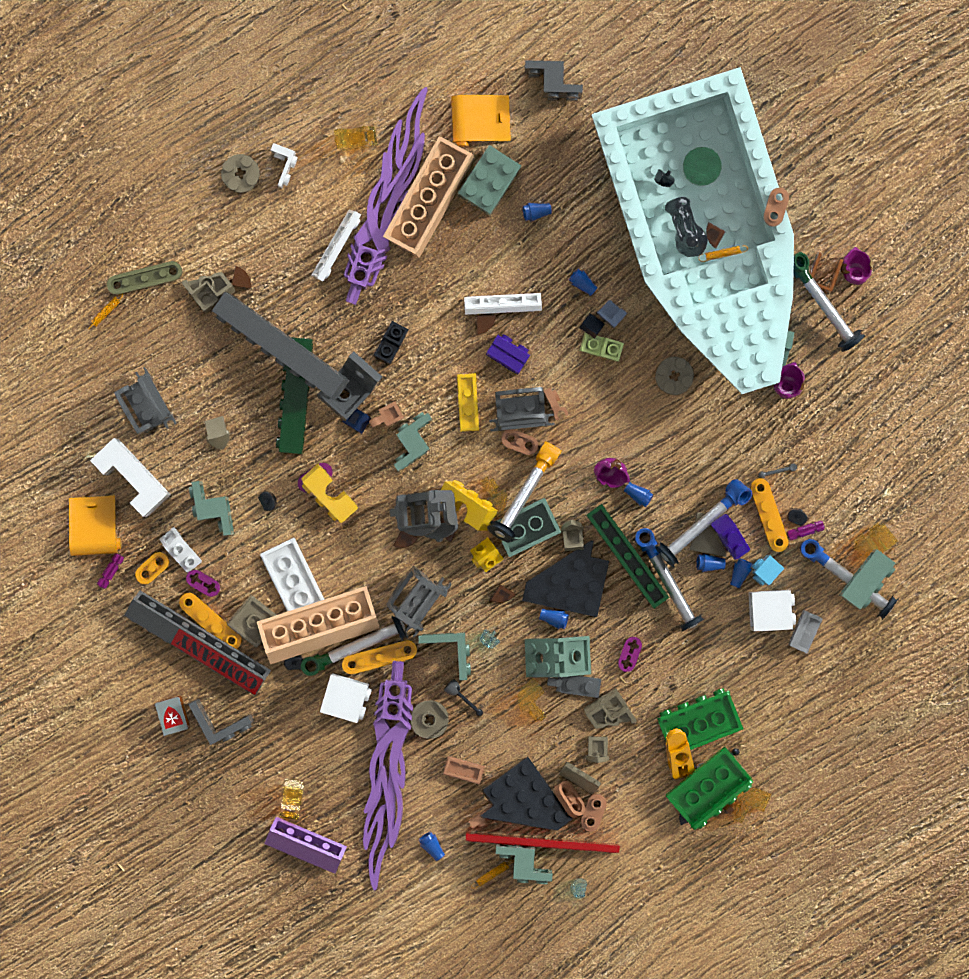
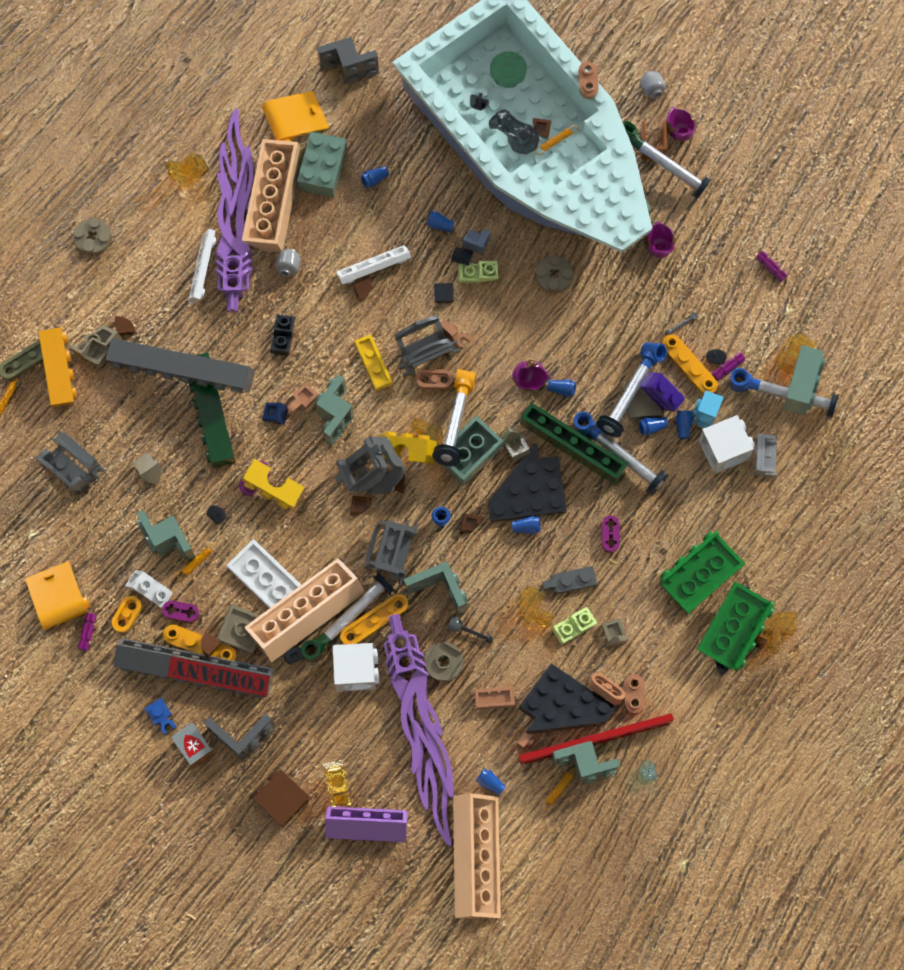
camera: 15 degrees left, 15 degrees down
white piece [90,438,171,517] -> none
white bracket [271,143,298,189] -> none
dark grey bracket [317,351,382,421] -> none
yellow brick [470,538,504,573] -> none
clear light blue piece [479,629,500,649] -> none
dark purple brick [486,334,530,375] -> none
sand green bracket [524,636,591,677] -> none
dark tan slope [559,761,601,795] -> none
dark tan slope [584,688,637,729] -> none
light orange piece [665,729,695,779] -> none
none -> light orange brick [38,327,77,408]
none -> blue plate [145,698,177,735]
none -> light orange piece [177,543,216,580]
none -> reddish brown tile [201,632,221,658]
none -> reddish brown brick [253,769,311,828]
none -> light grey head [275,249,301,277]
none -> blue cone [432,507,451,527]
none -> black tile [434,283,453,303]
none -> light nougat slope [453,793,501,919]
none -> yellowish green slope [552,607,597,645]
none -> light grey head [640,71,666,99]
none -> magenta axle [756,251,787,282]

